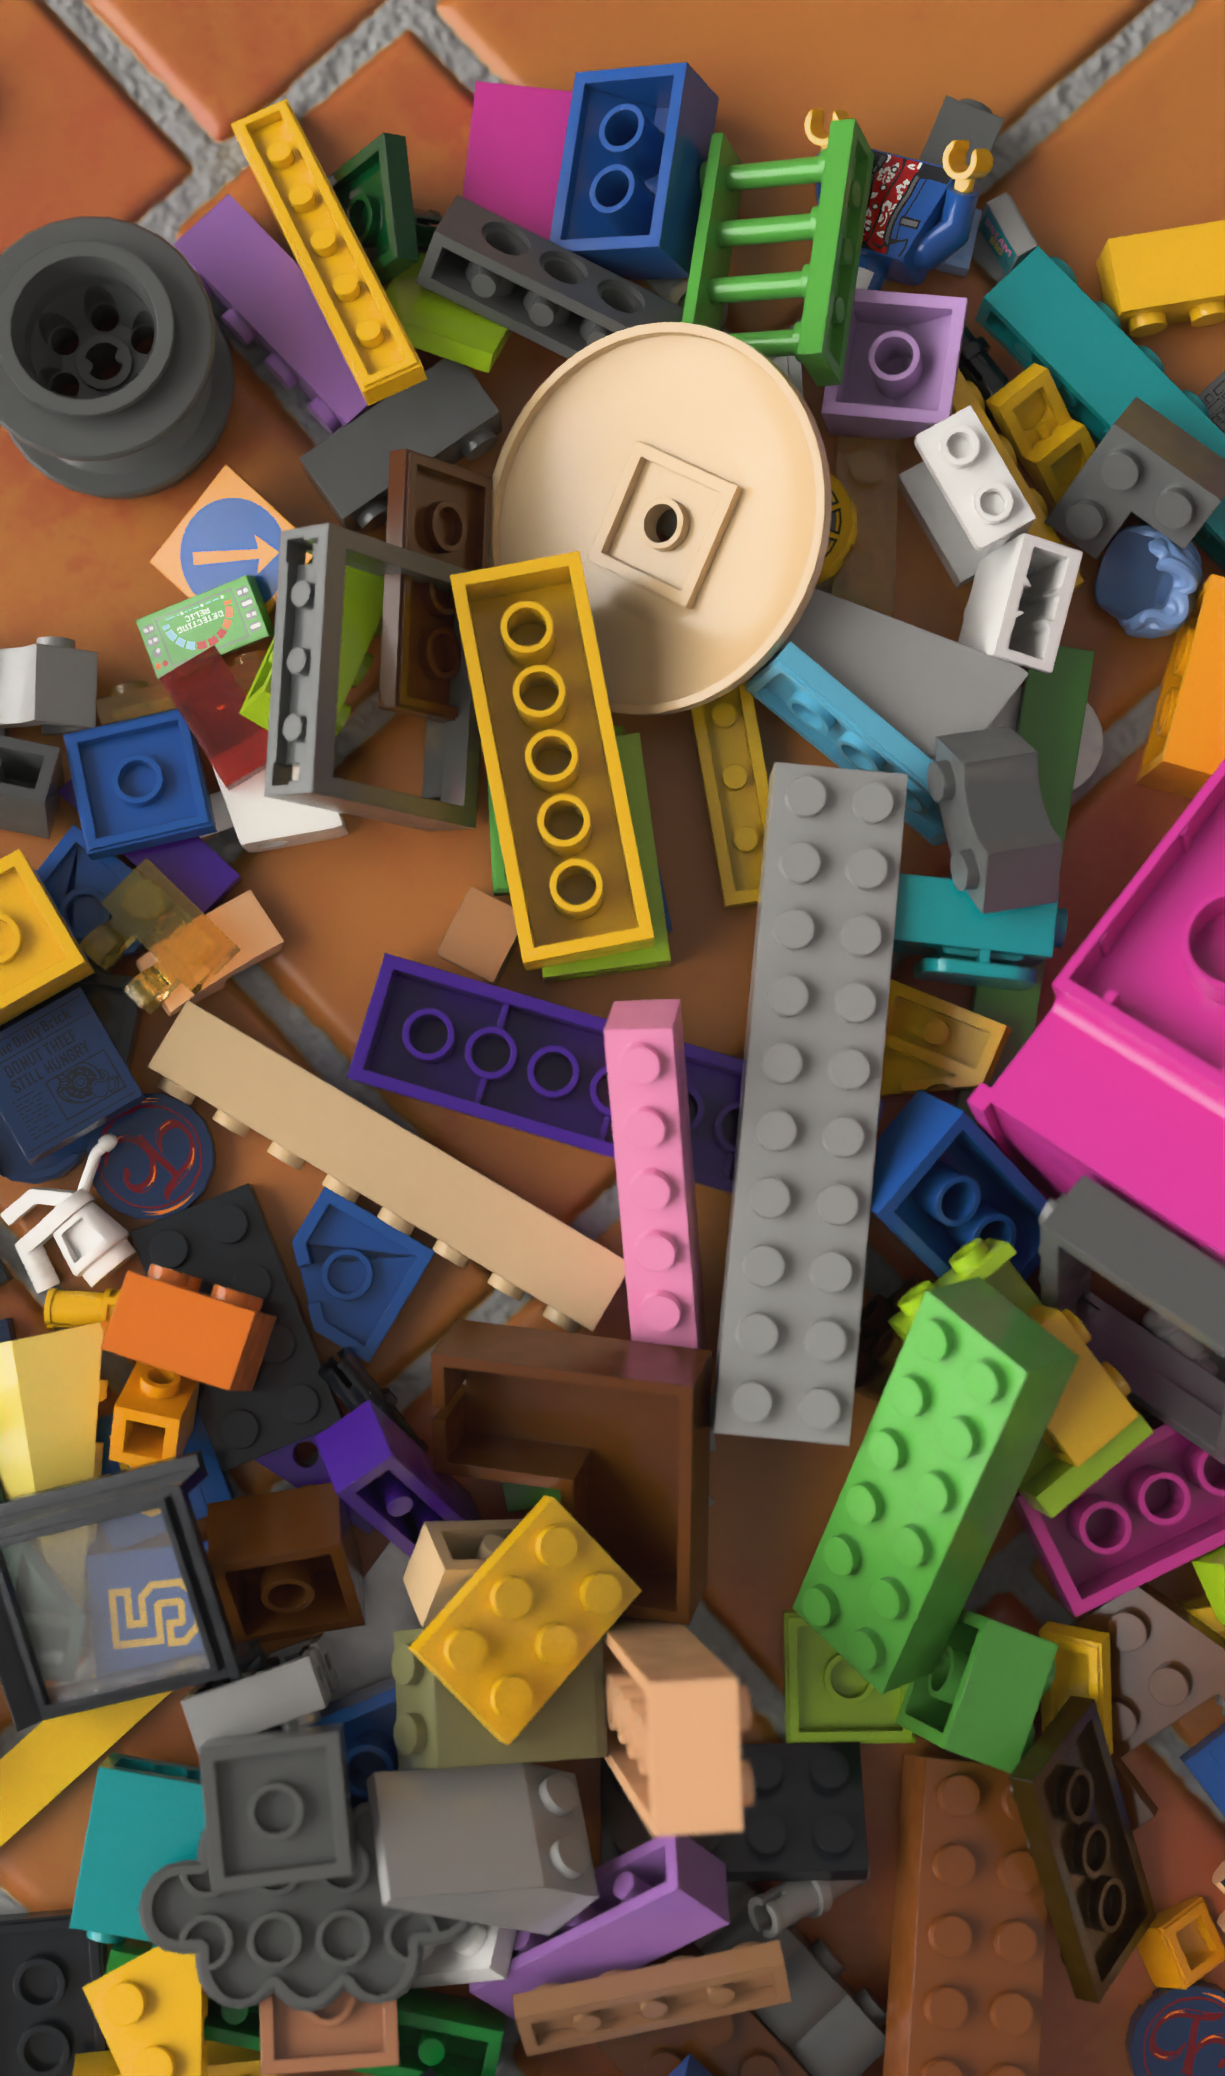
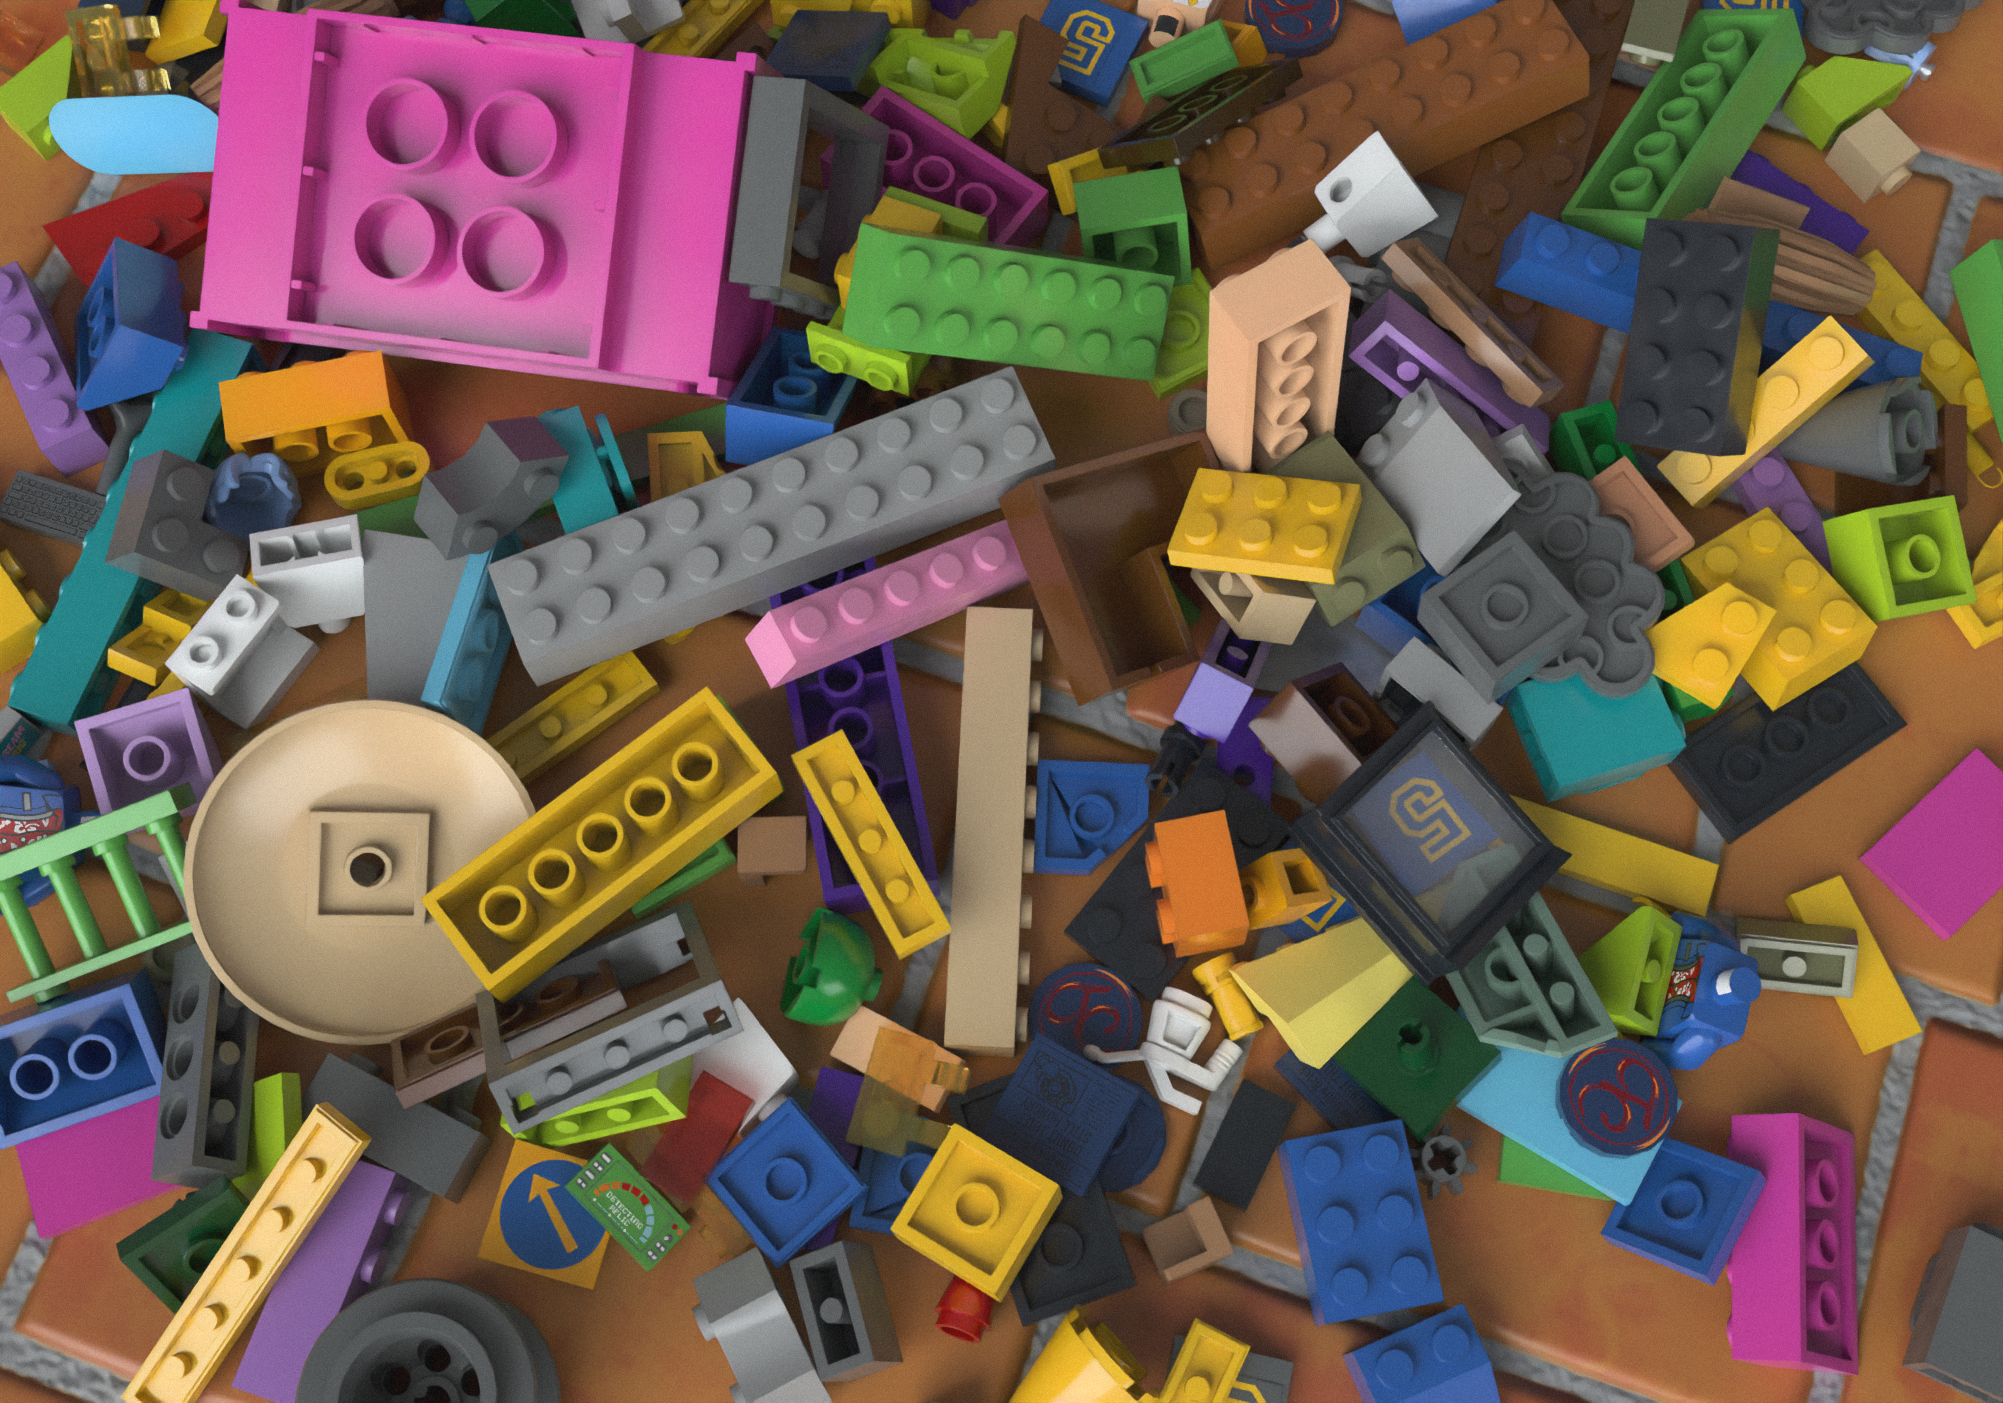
camera: 115 degrees left, 15 degrees down
none -> yellow plate [324,441,435,510]
none -> green cylinder [780,907,883,1026]
none -> yellow plate [791,729,952,959]
none -> bright green tile [1129,18,1240,105]
none -> dark tan tile [1167,389,1207,436]
none -> white torso [1303,130,1438,257]

